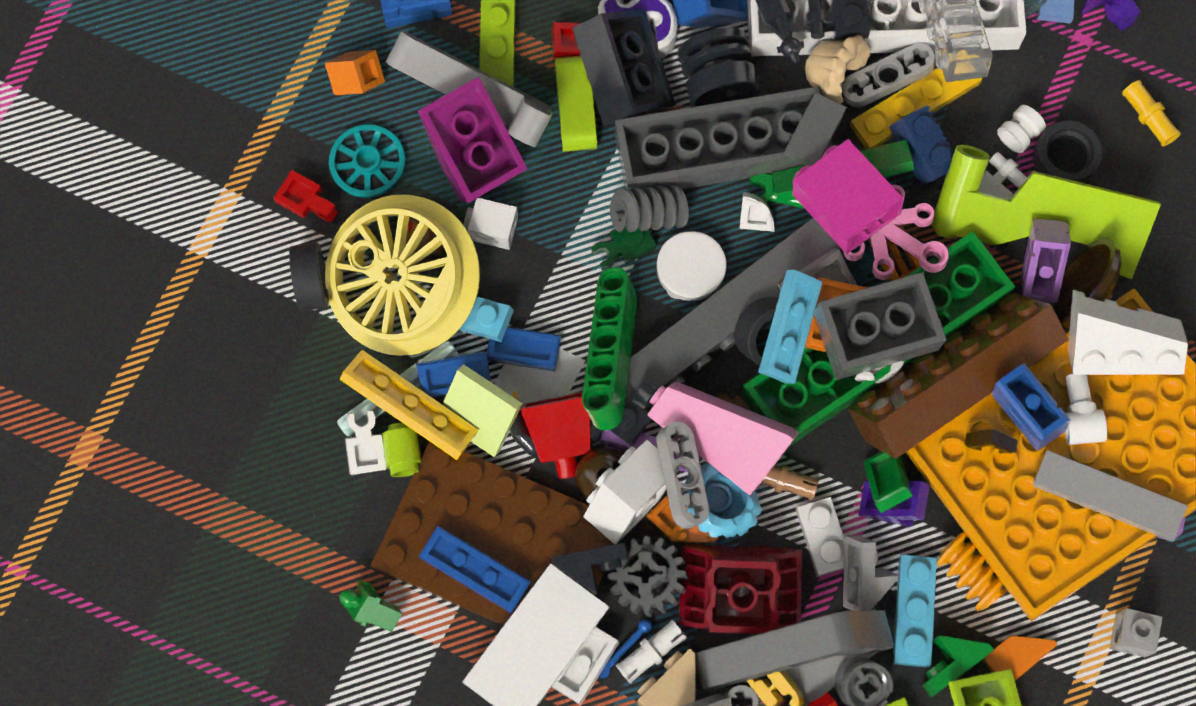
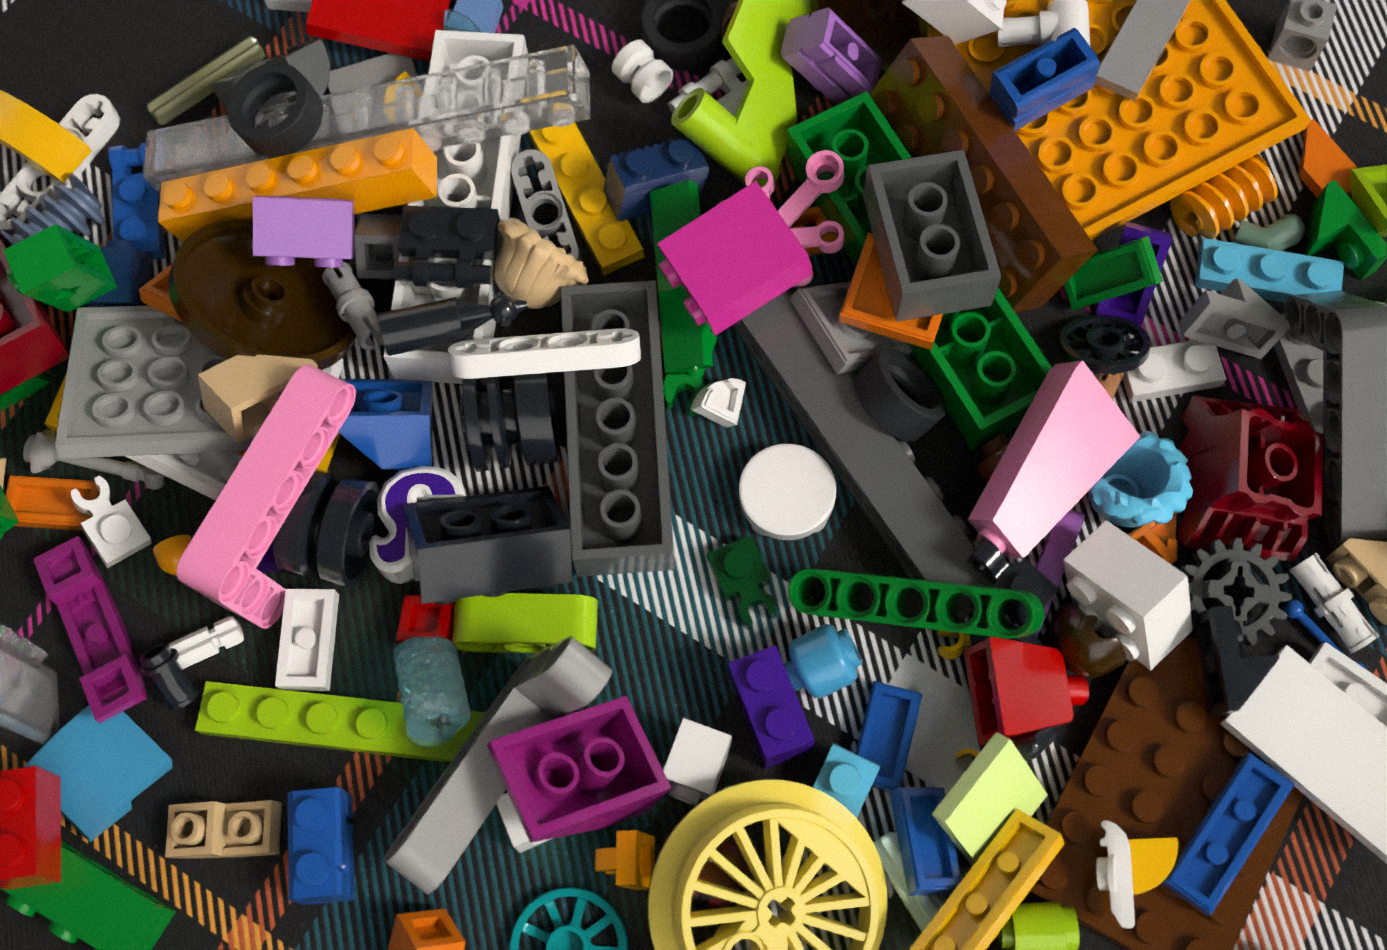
camera: 80 degrees left, 5 degrees down
dark grey piece [610,185,689,233] -> none
light grey beam [657,421,709,529] -> none
medium azure plate [758,270,822,384] -> none
dark grey tile [784,92,847,166] -> none
dark brown tile [965,429,1018,454] -> none
none -> clear light blue piece [393,636,471,748]
none -> white beam [448,328,641,379]
none -> light orange tile [595,830,655,890]
none -> dark purple brick [728,645,815,769]
none -> dark azure head [784,624,863,699]
none -> black wheel [1059,315,1151,375]
none -> white piece [1096,820,1135,928]
none -> yellow tile [1128,838,1178,896]
none -> sand green arm [1233,214,1305,251]

